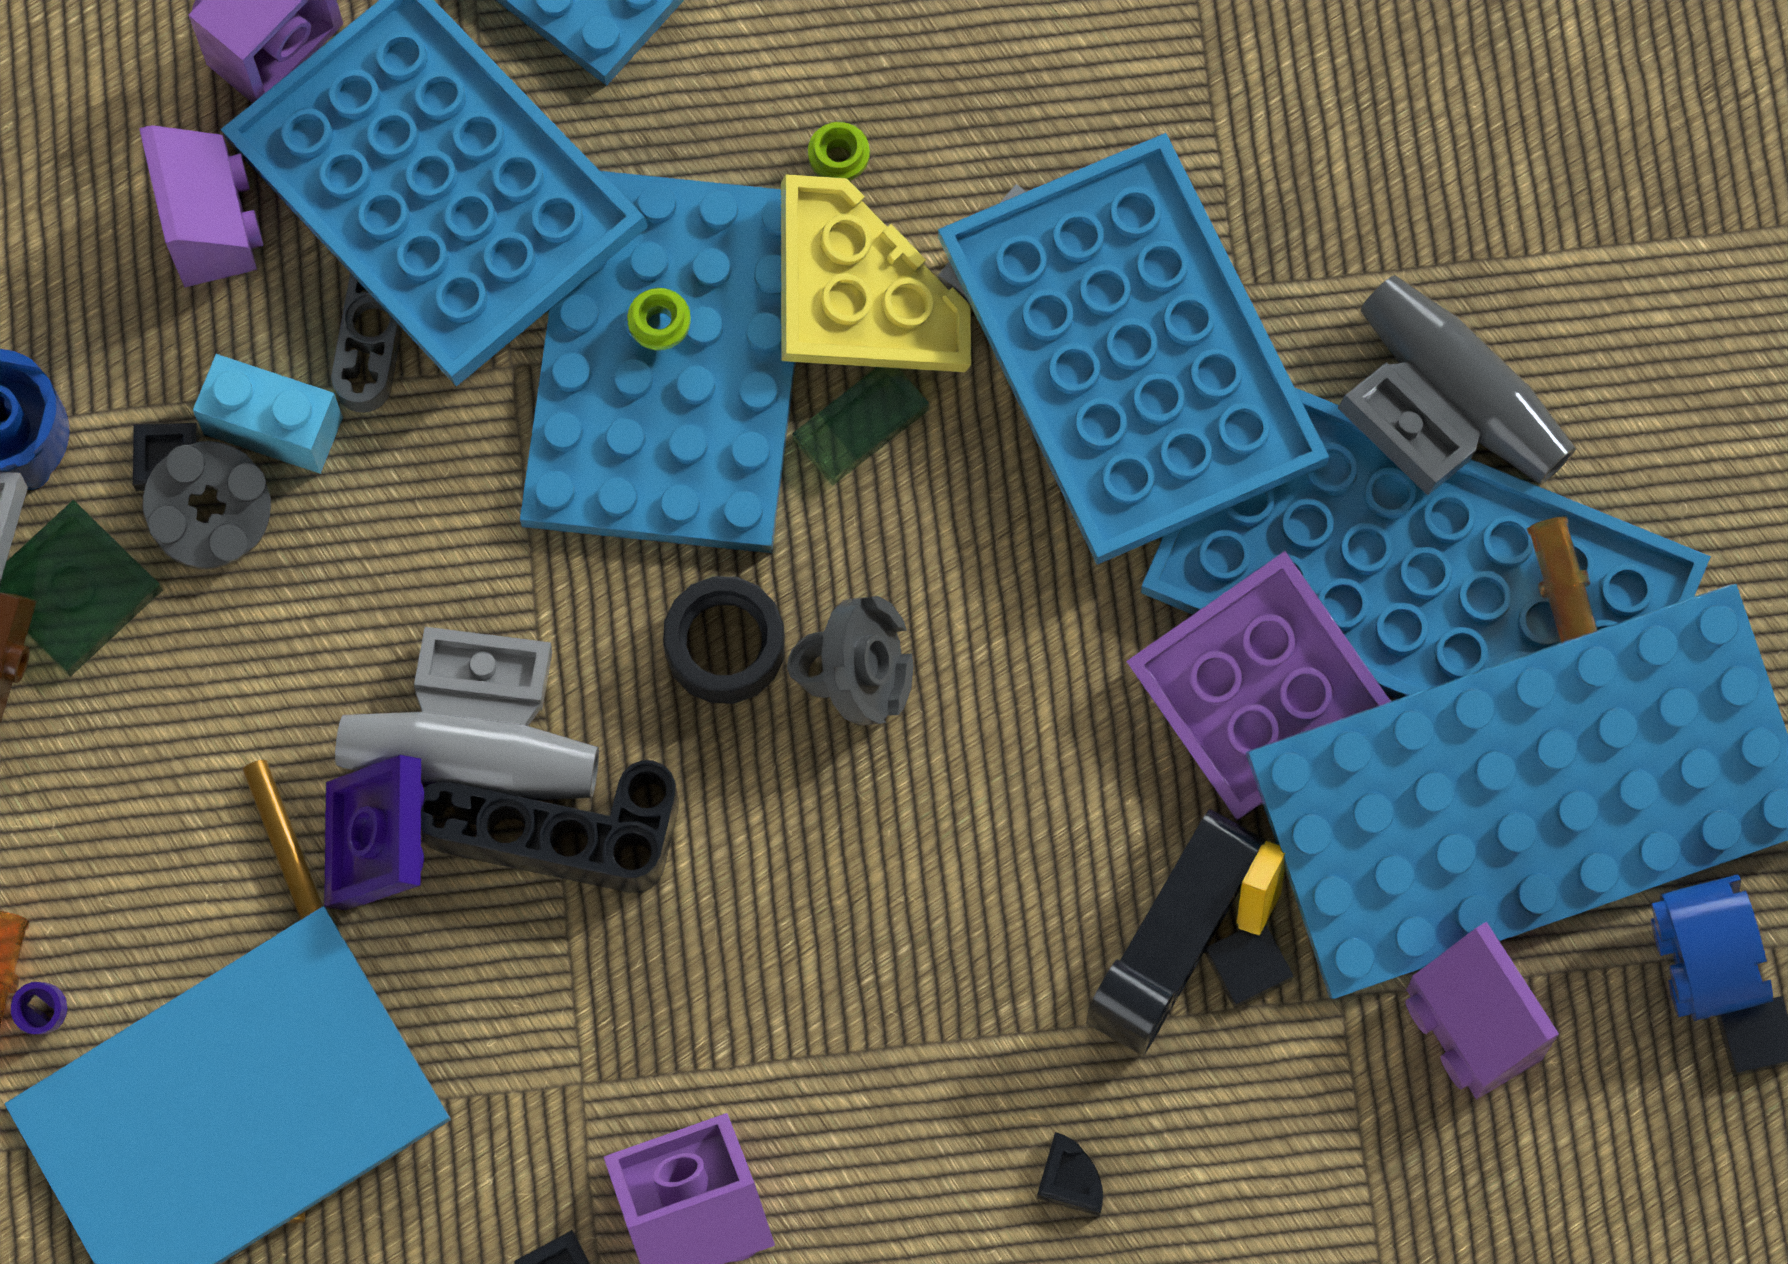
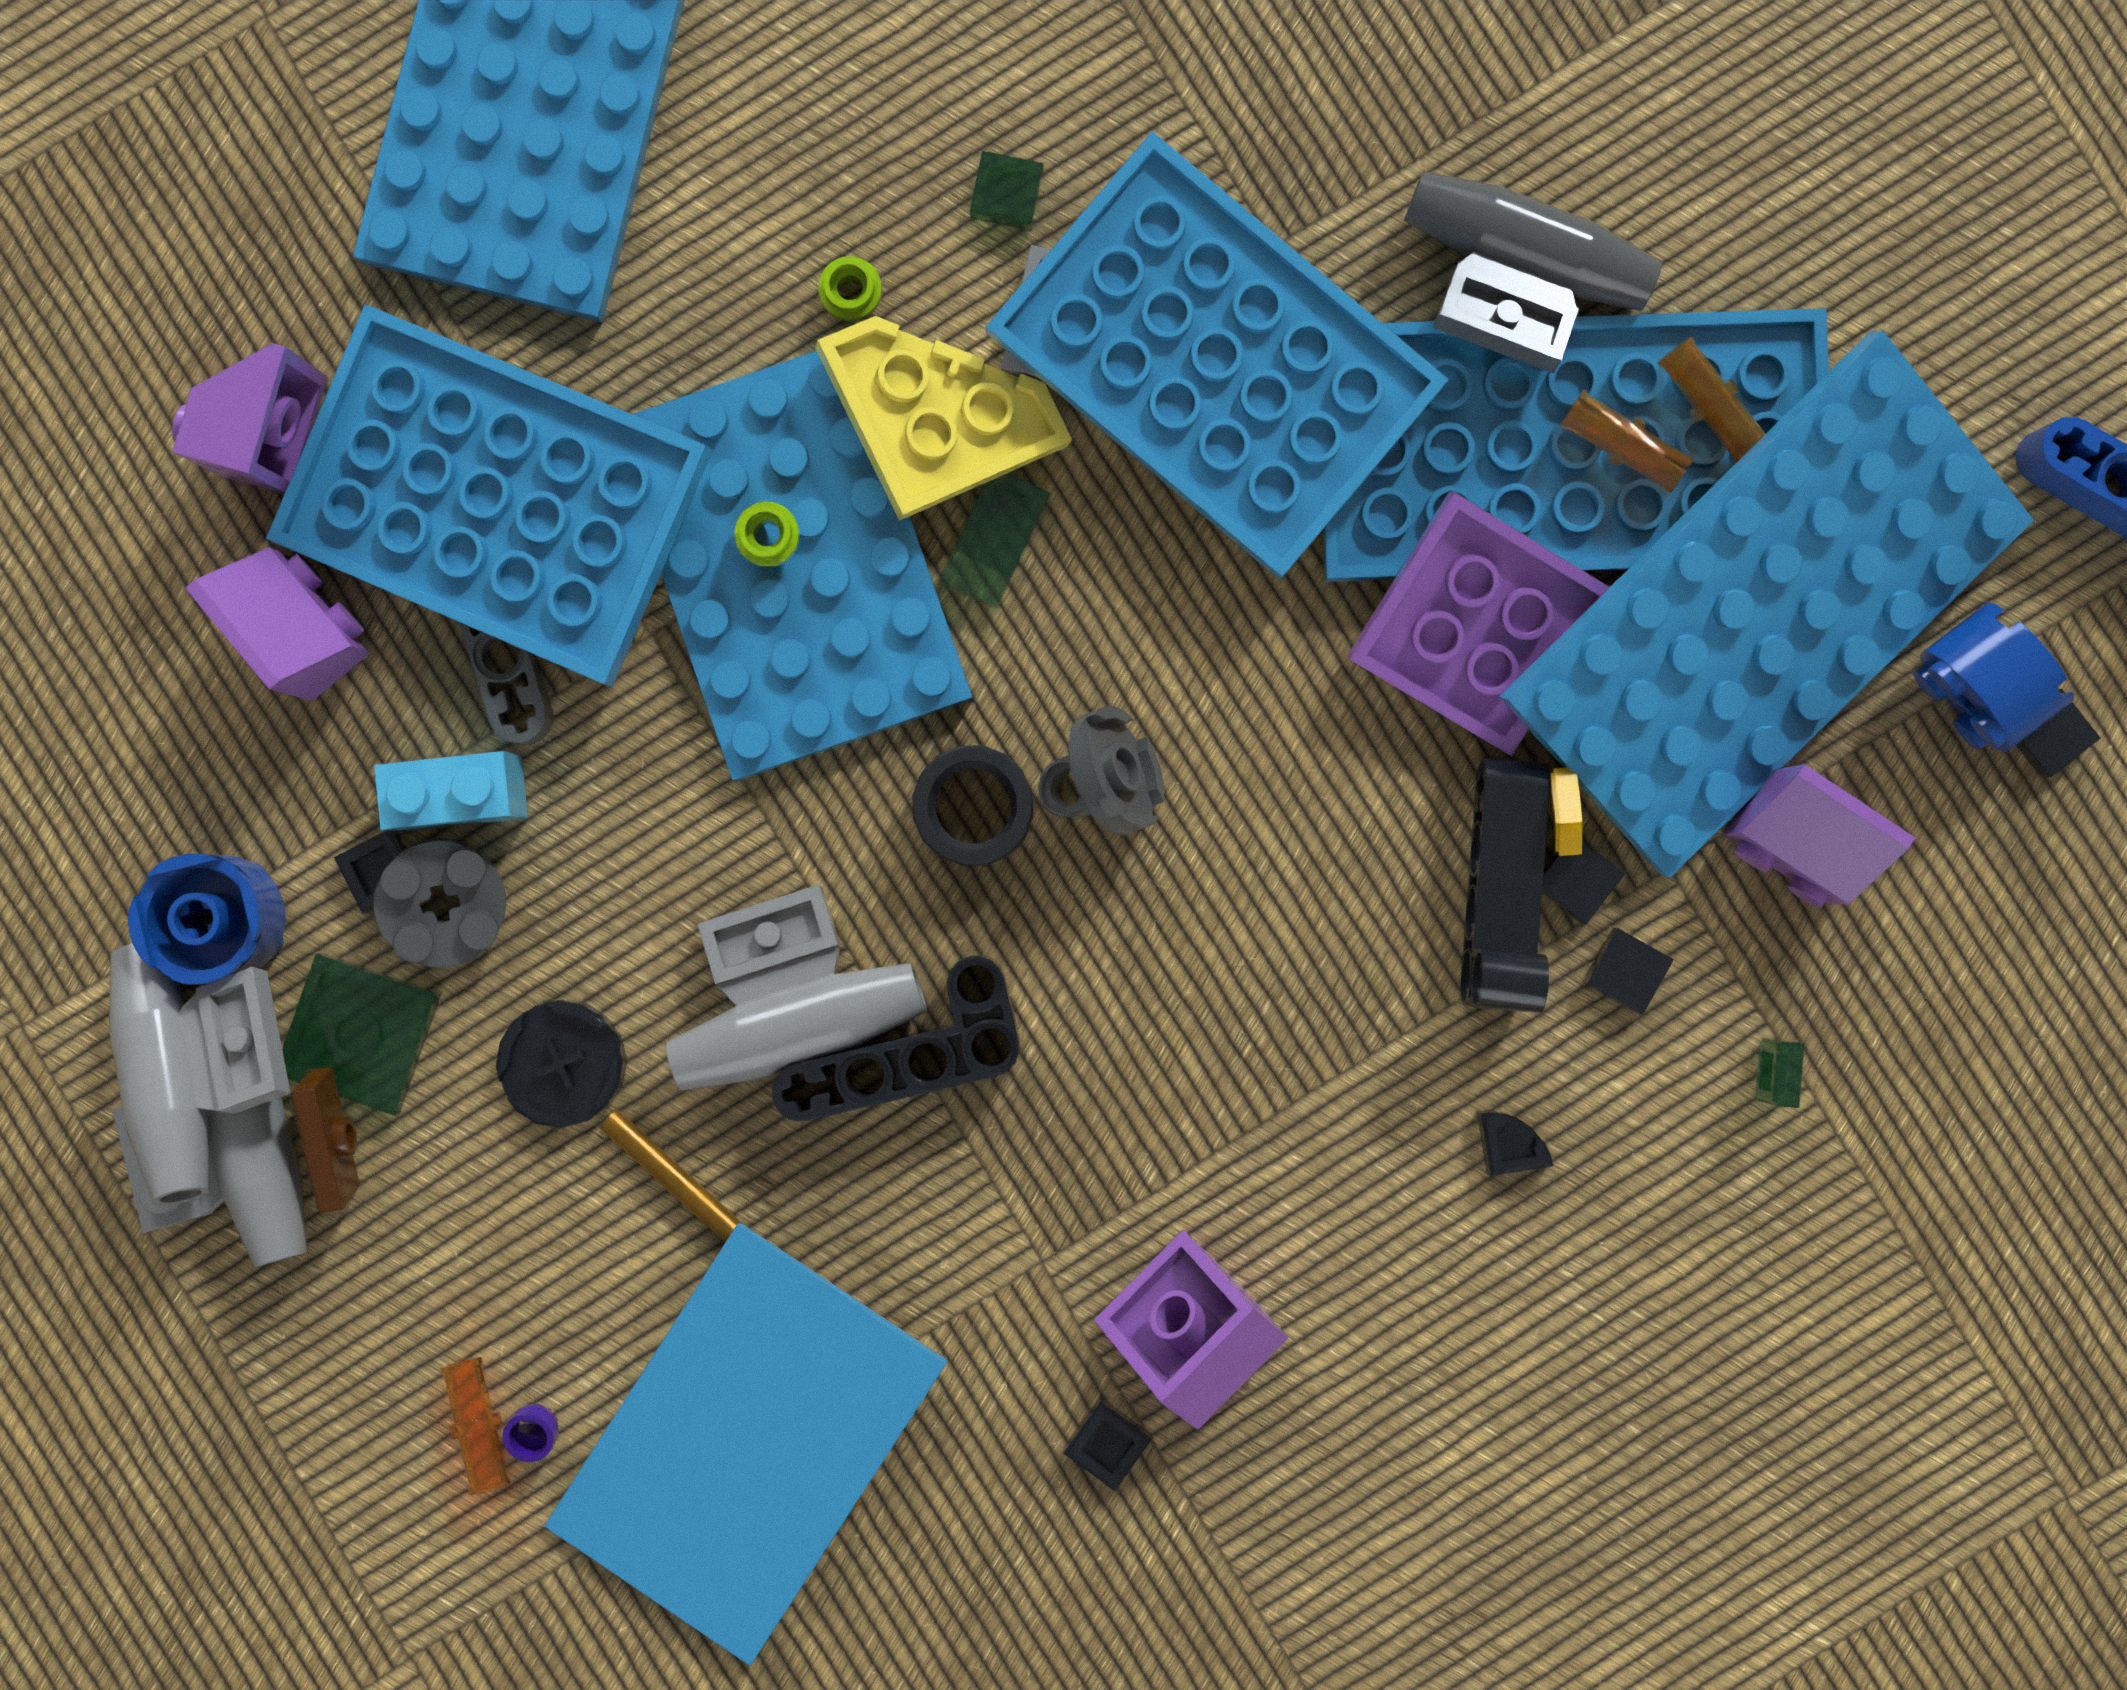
camera: 25 degrees left, 15 degrees up
dark purple plate [324,755,424,911] -> none
none -> black tile [496,1000,627,1128]
none -> clear green tile [969,151,1044,231]
none -> clear orange pin [1561,390,1694,494]
none -> black tile [1582,928,1674,1015]
none -> clear green tile [1755,1038,1805,1108]

